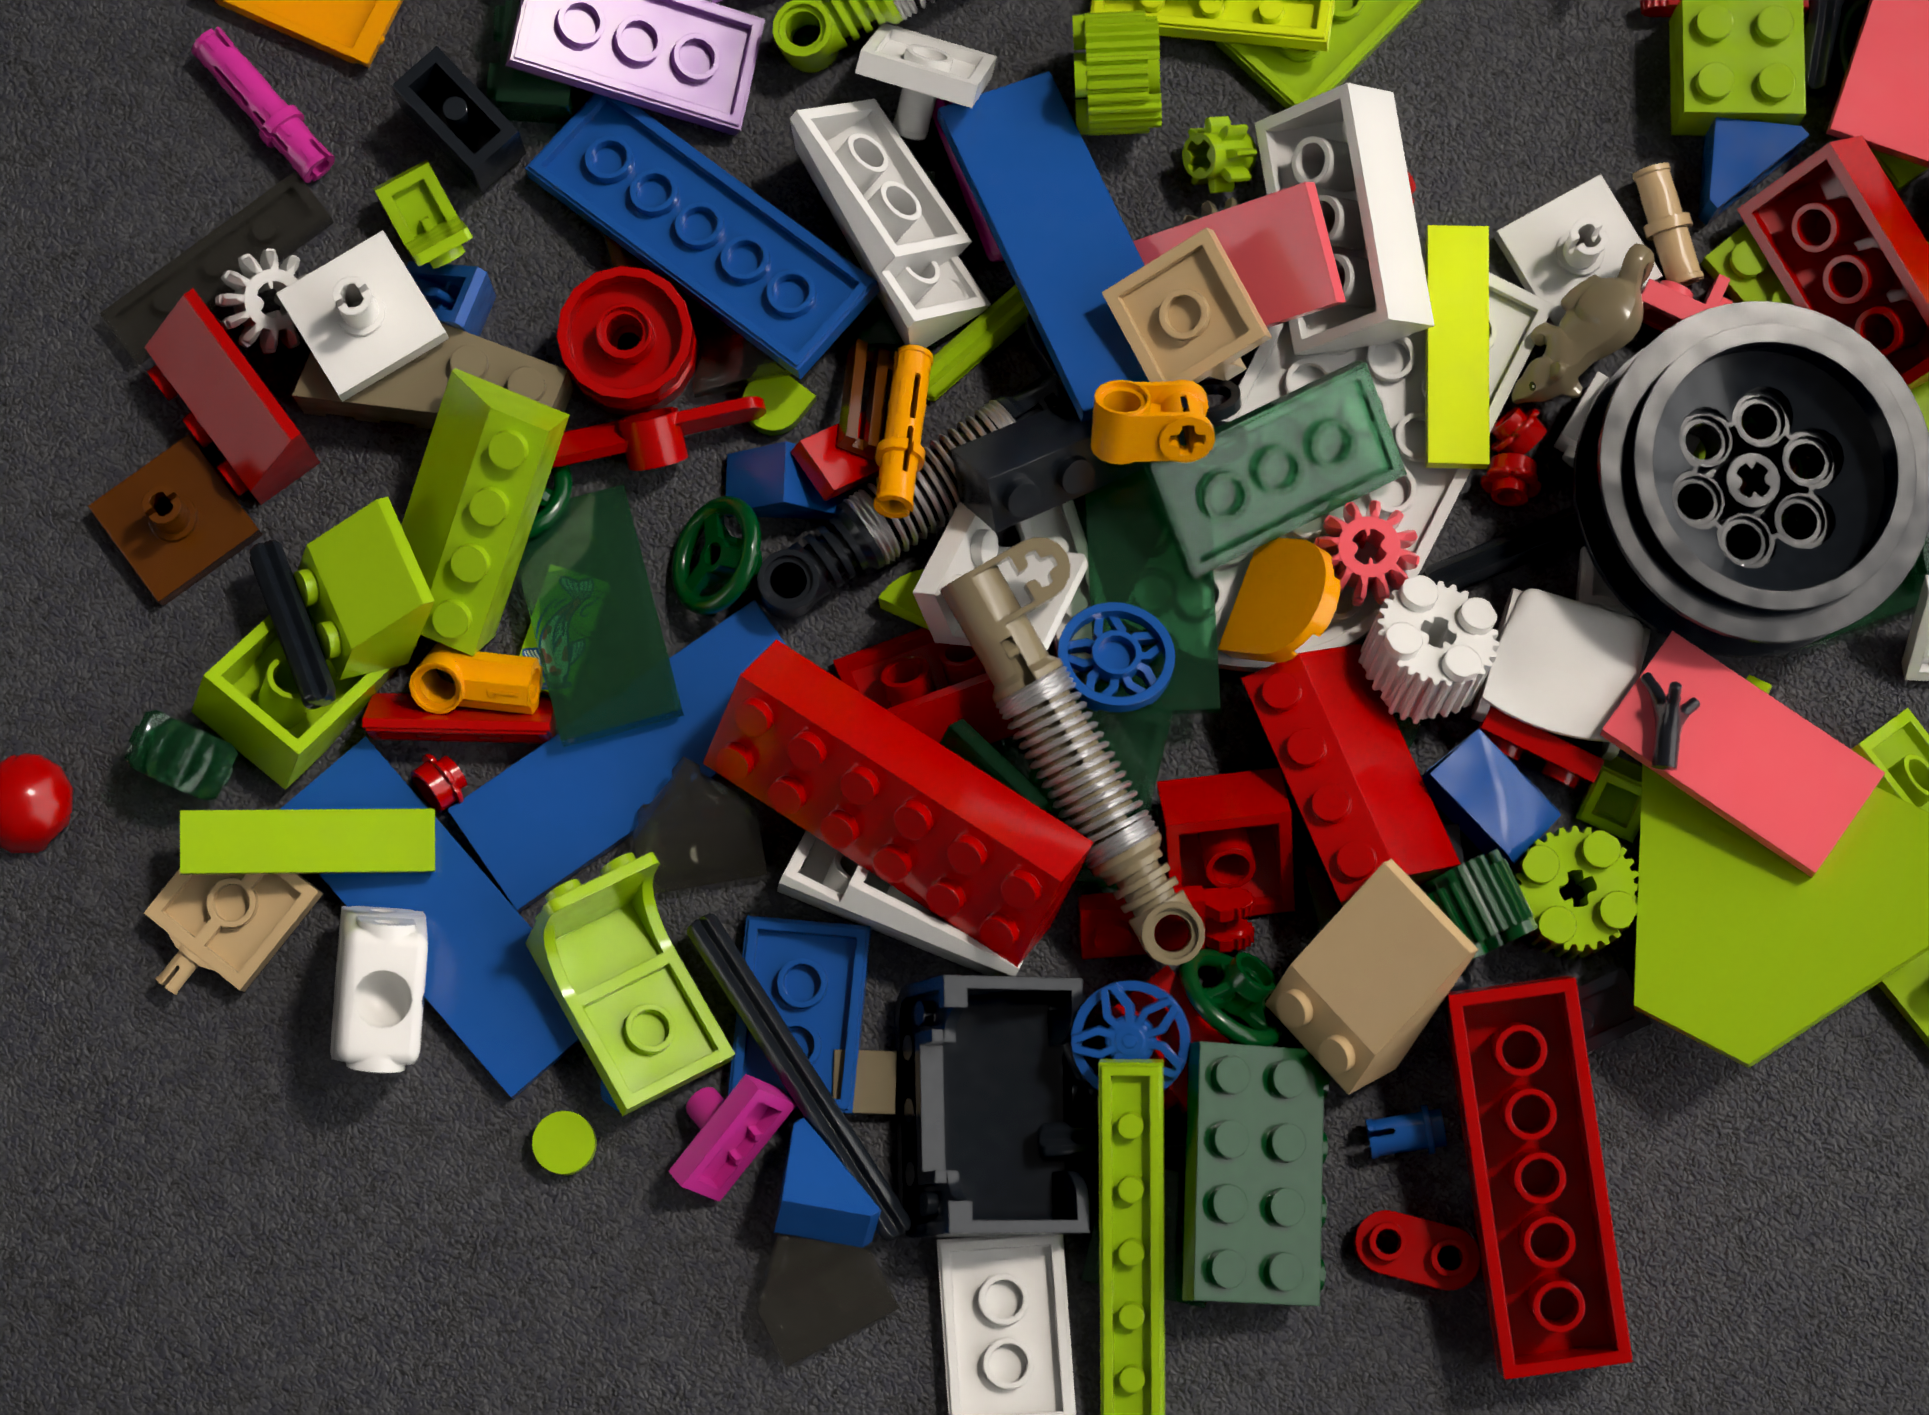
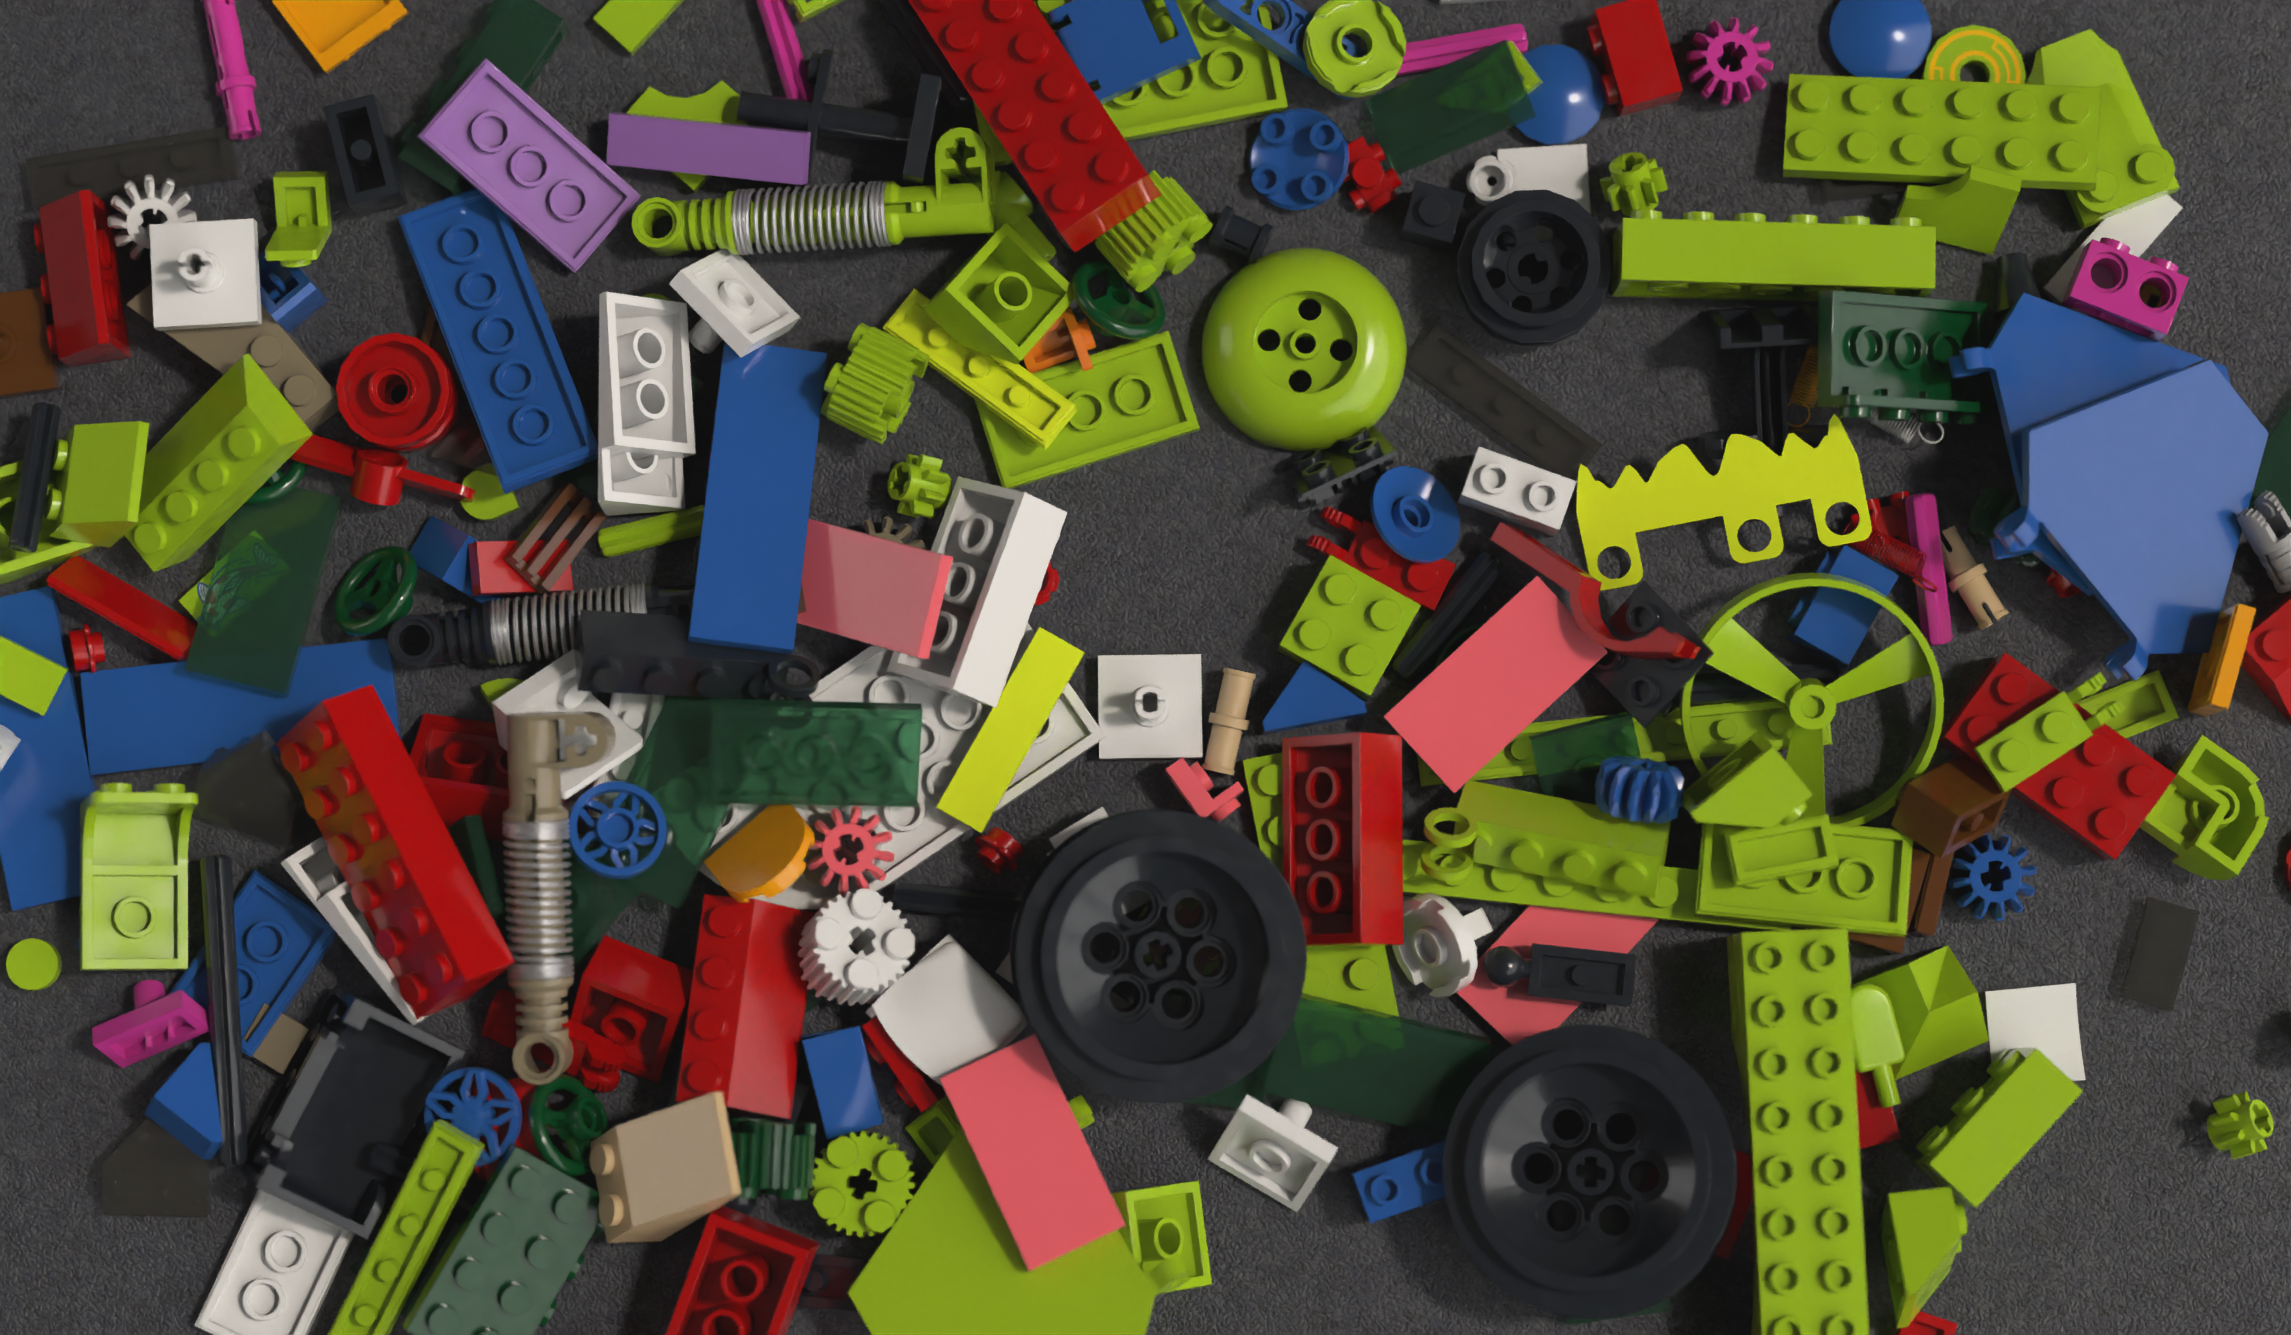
camera: 30 degrees right, 5 degrees up
light orange piece [409,643,543,715] -> none
light orange pin [873,344,934,518] -> none
light orange piece [1091,379,1215,465] -> none
tan bracket [1102,227,1272,383] -> none
blue pin [1365,1104,1447,1159] -> none
red plate [1491,406,1547,455] -> none
dark tan animal [1512,243,1655,404] -> none
black bar [1640,672,1700,770] -> none

